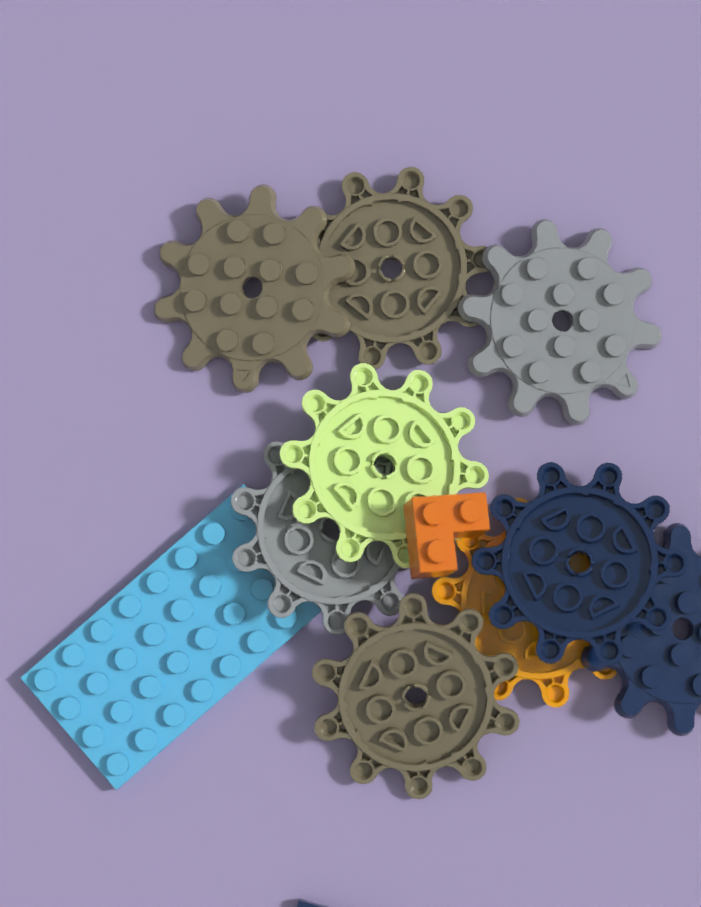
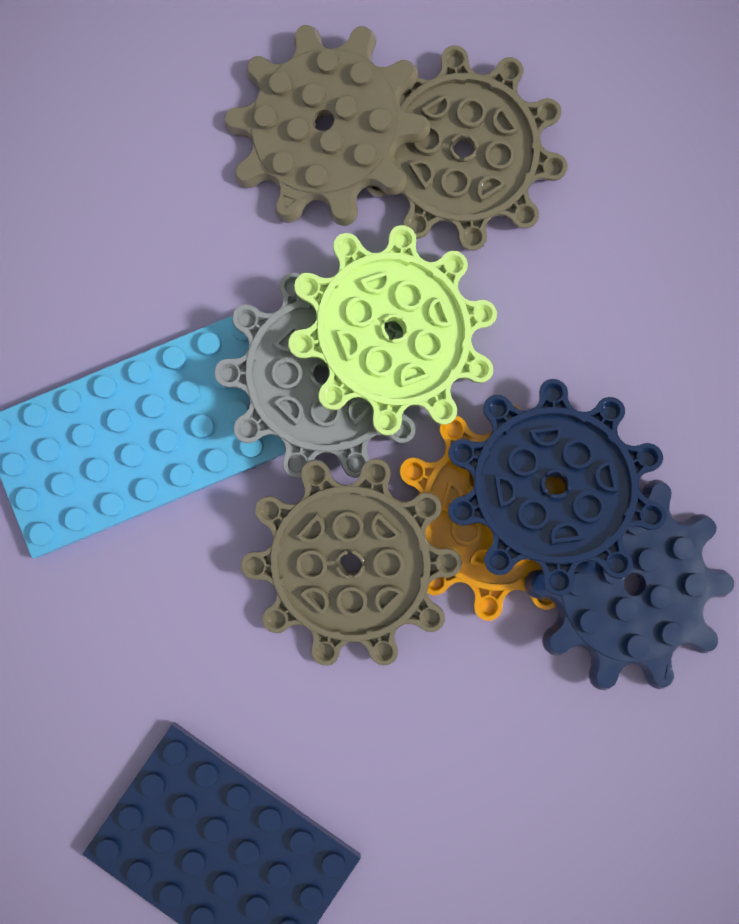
camera: 20 degrees right, 0 degrees up
orange brick [403,492,490,579] -> none
light grey plate [458,219,662,425] -> none

